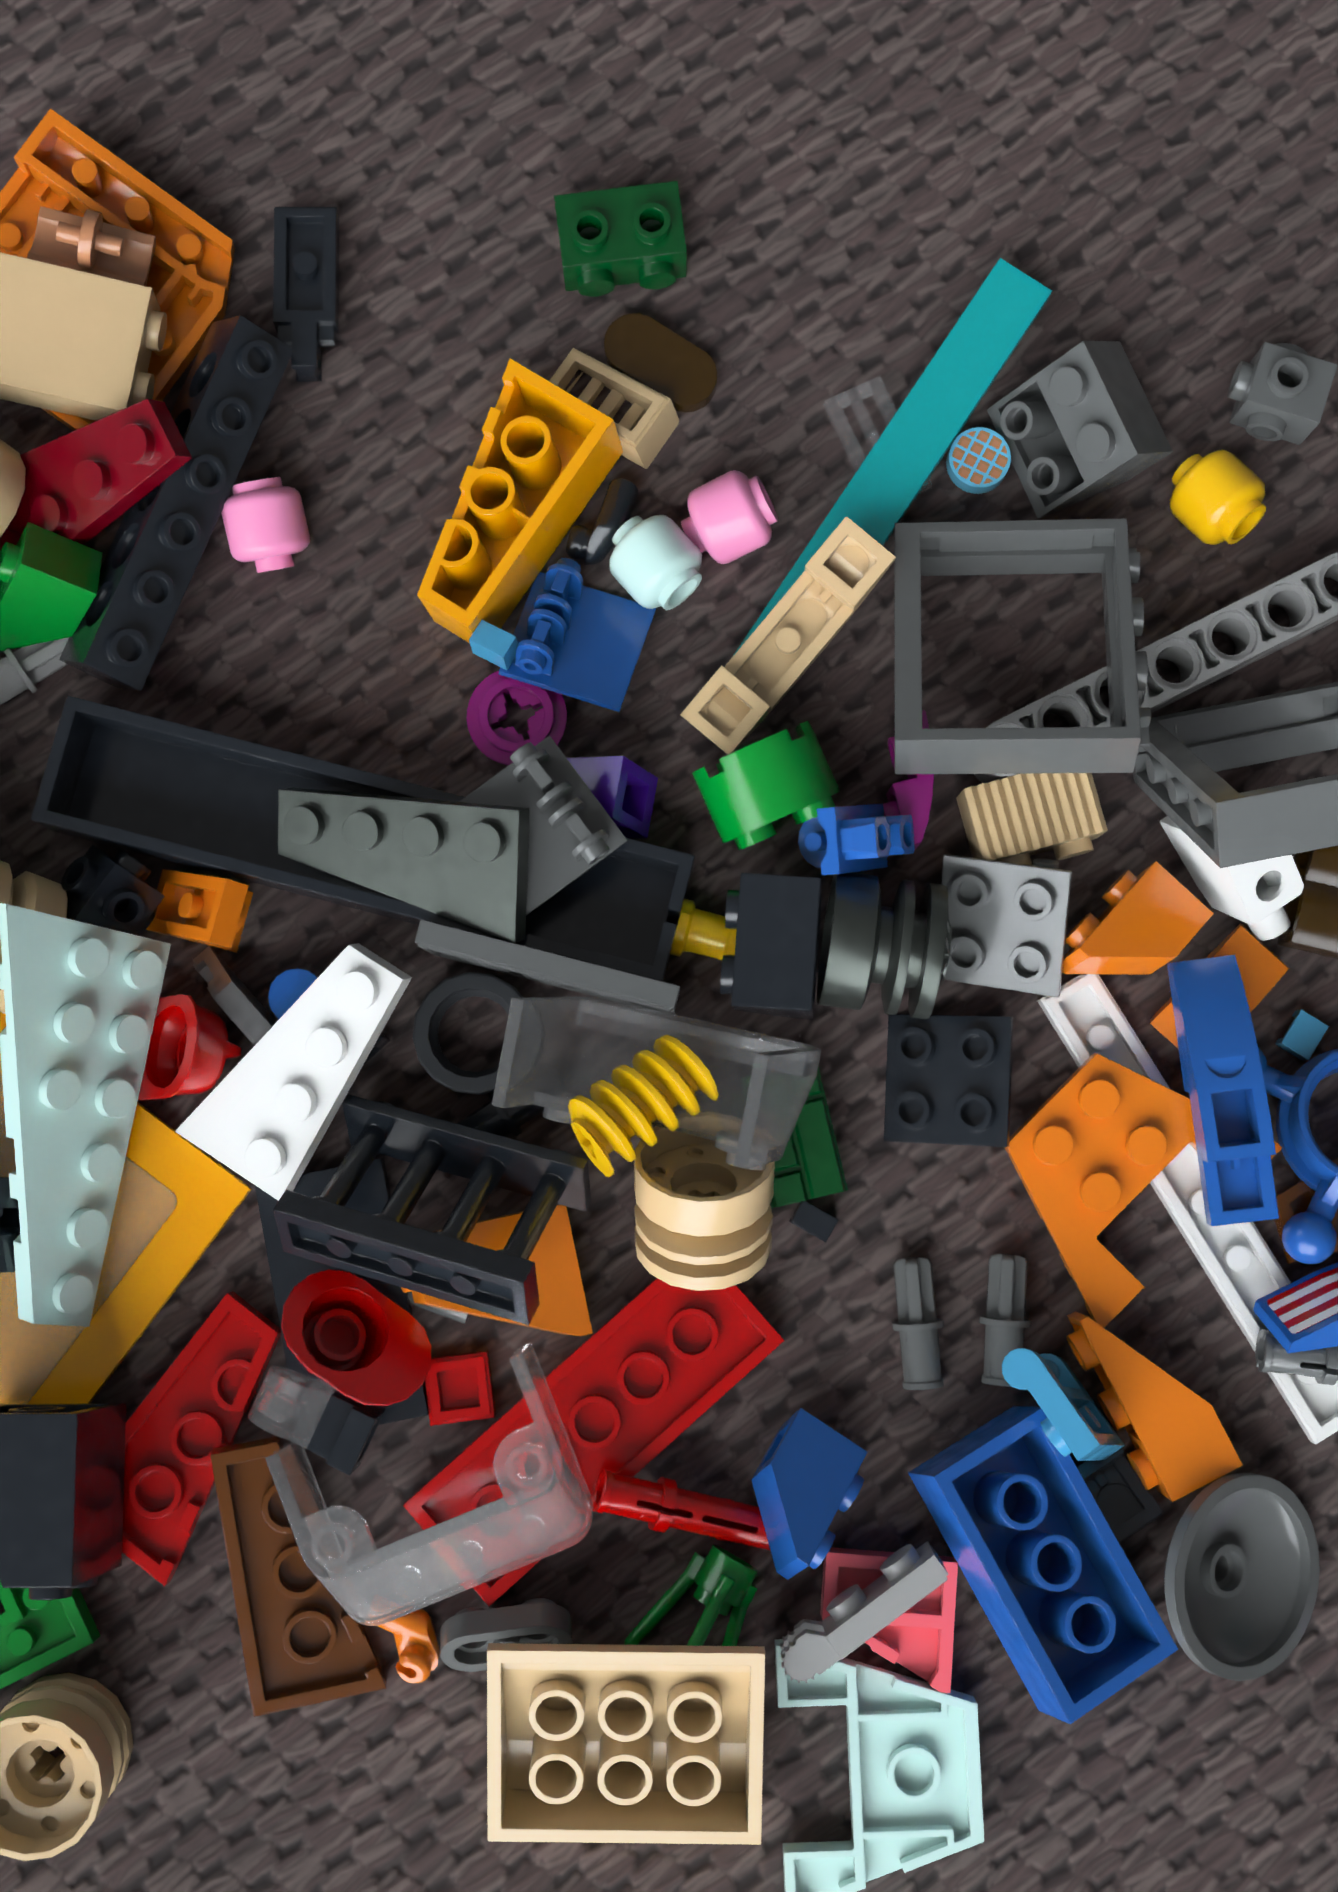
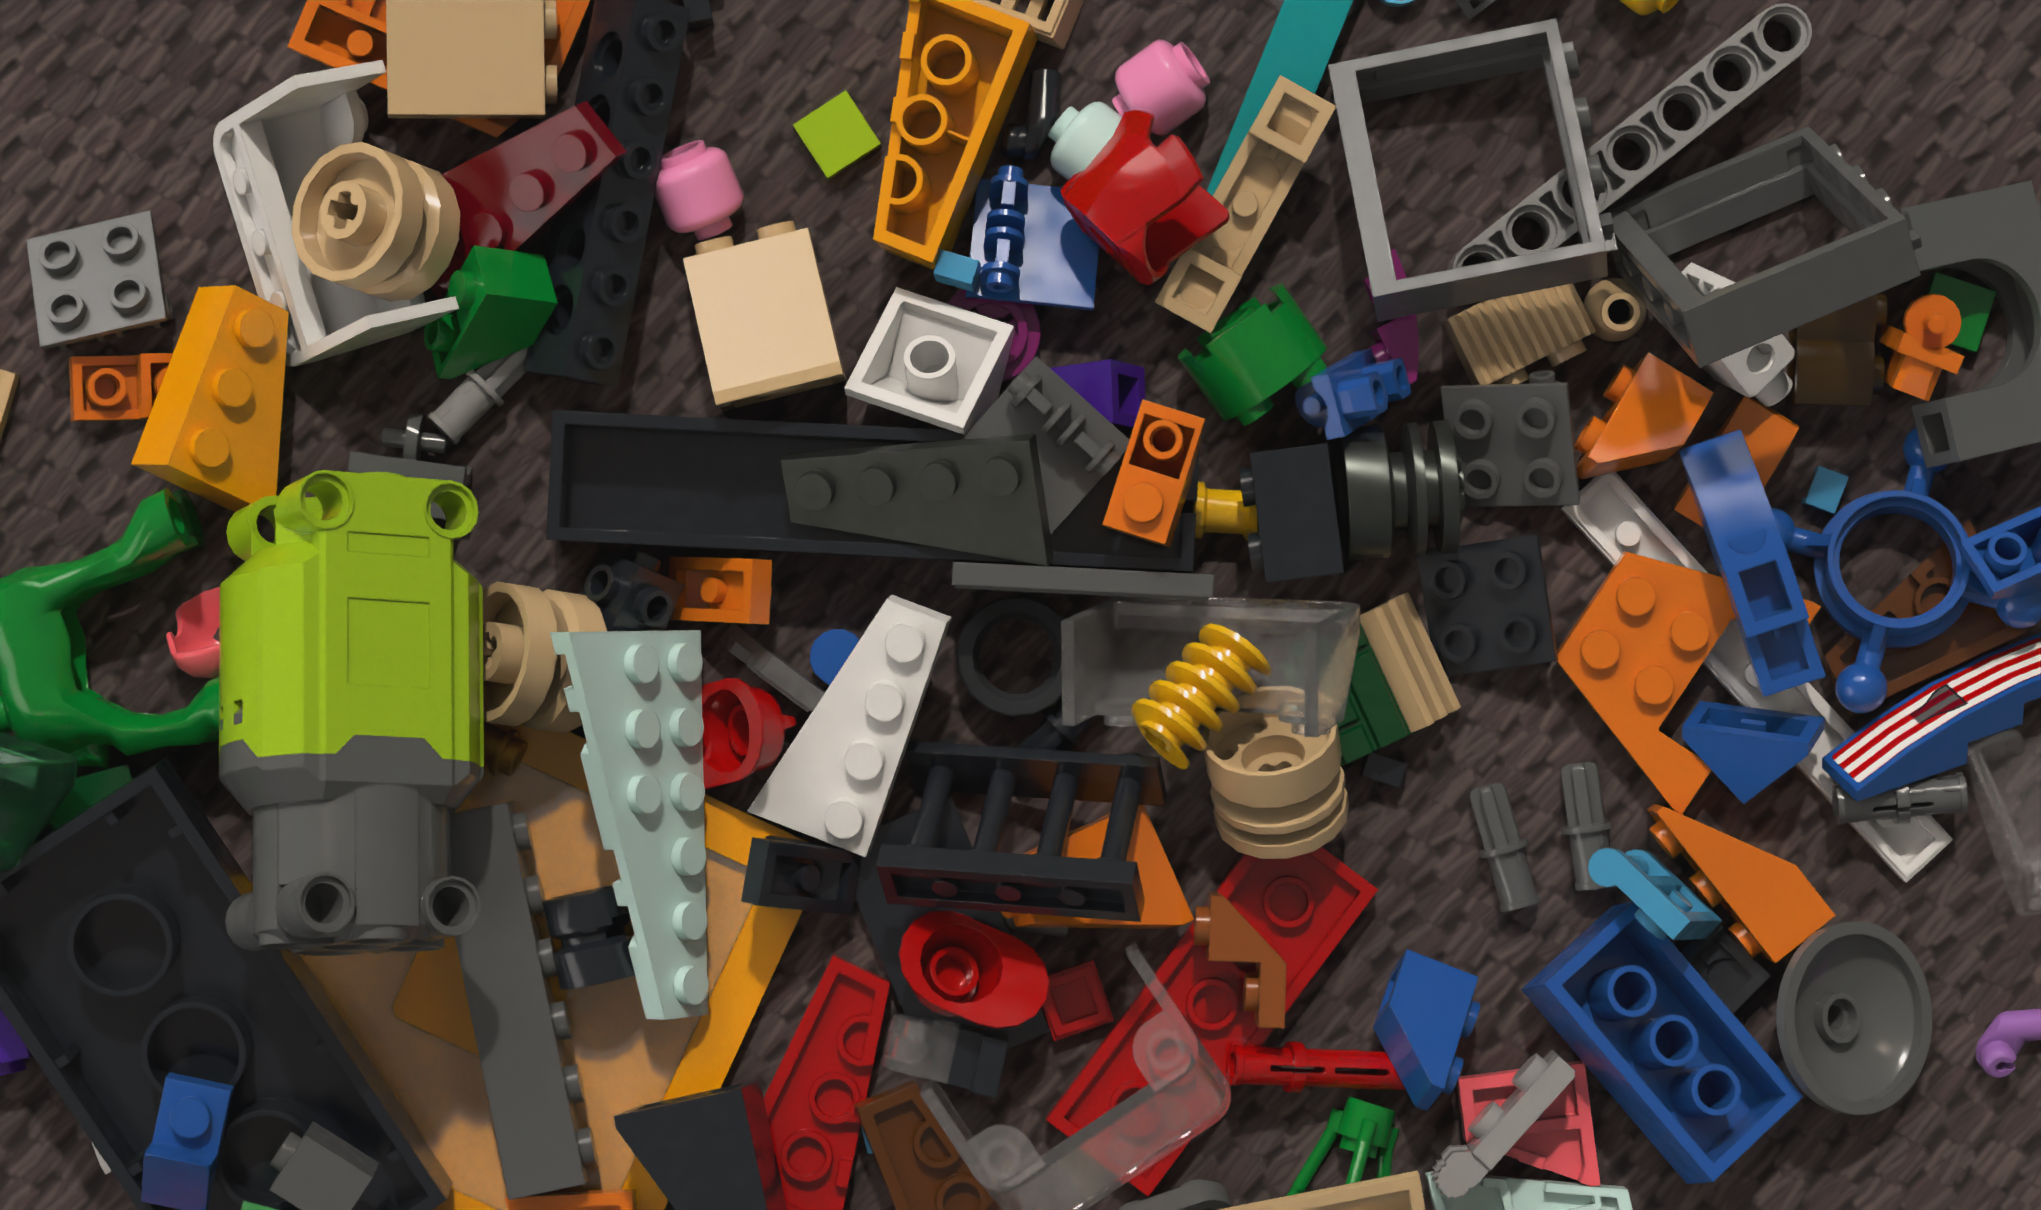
camera: 10 degrees left, 5 degrees up
none -> tan slope [683,221,847,411]
none -> black slope [741,835,862,915]
none -> lime tile [793,90,881,180]
none -> white slope [844,287,1015,435]
none -> red piece [1061,110,1230,285]
none -> orange slope [1102,399,1206,548]
none -> dark orange slope [1194,892,1287,1028]
none -> tan tile [1357,592,1461,733]
none -> tan cone [1583,278,1647,342]
none -> blue slope [1682,701,1825,804]

